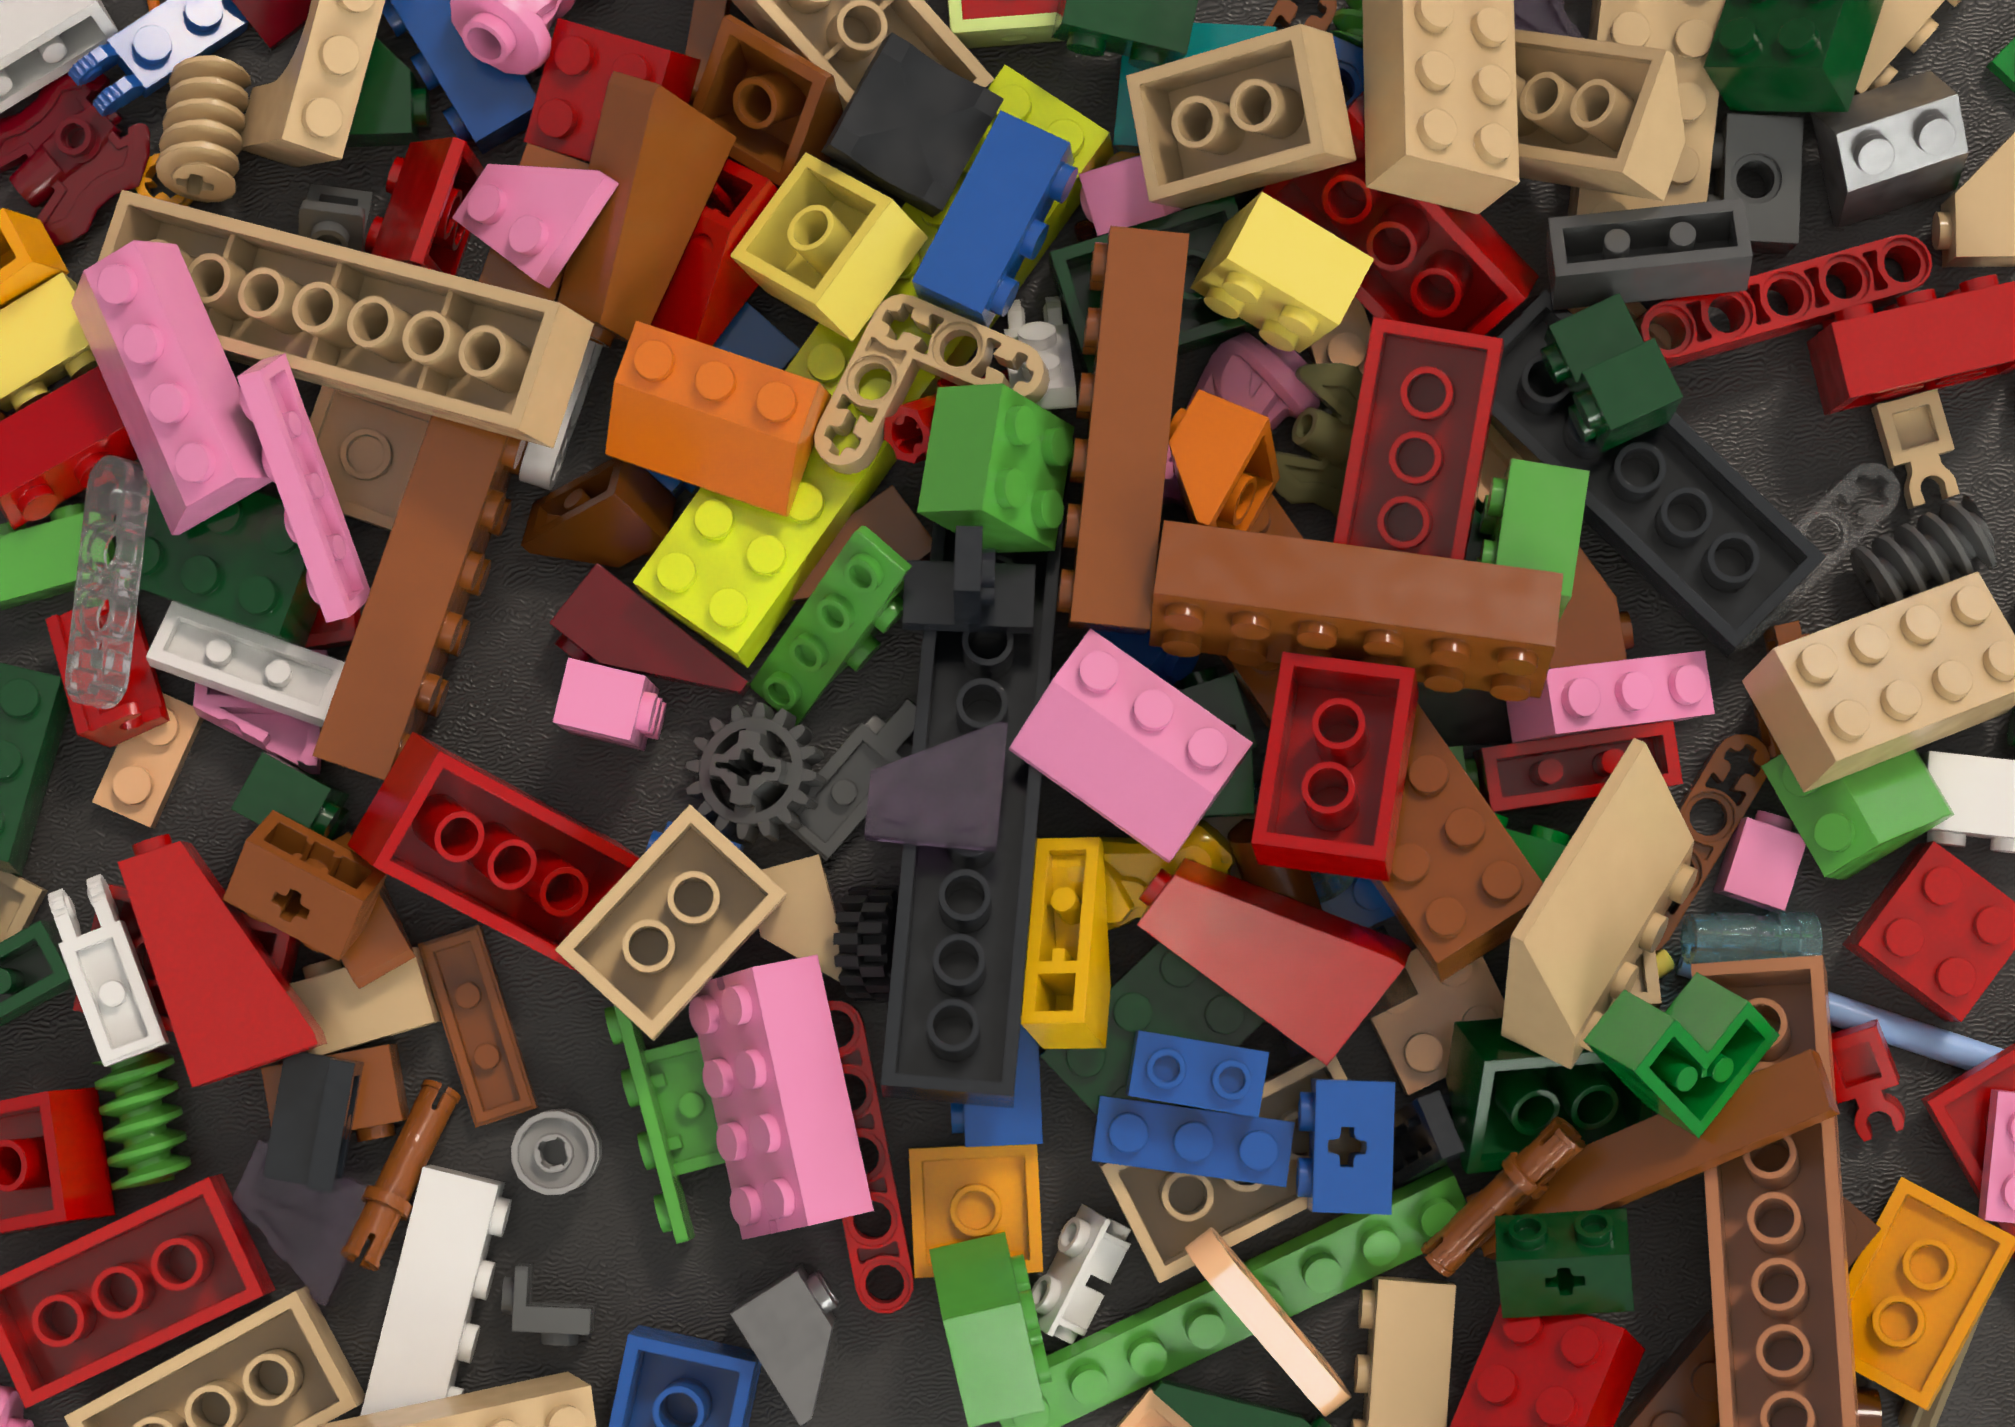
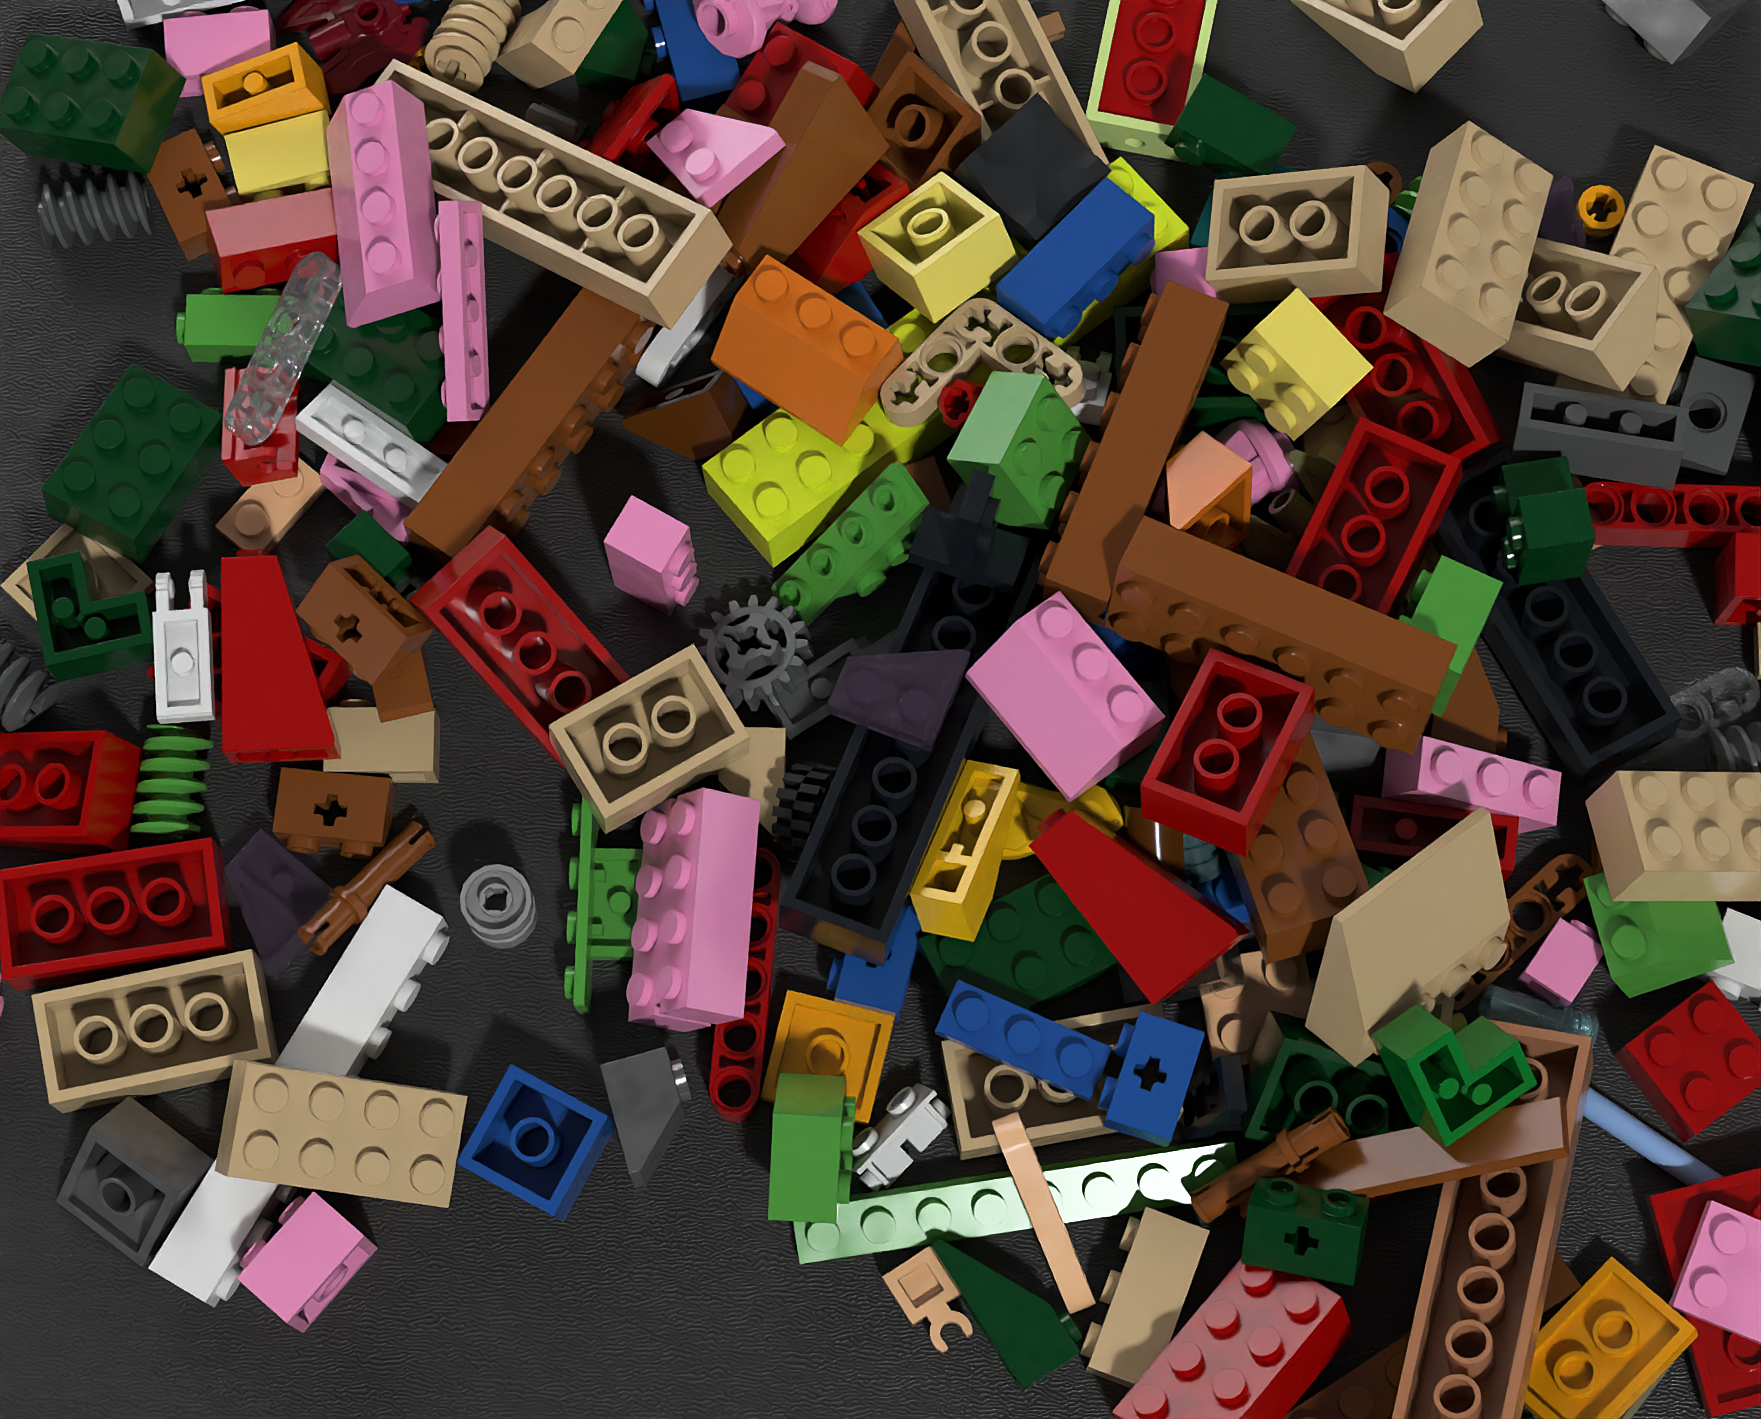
camera: 25 degrees right, 10 degrees down
black panel [263,1052,364,1193] -> none
light nougat plate [310,386,432,531] -> none
dark orange tile [418,925,539,1128] -> none
dark grey bracket [501,1262,596,1346] -> none
dark red slope [549,563,751,696] -> none
blue brick [1125,1030,1269,1118] -> none
red plate [1831,1019,1905,1141] -> none

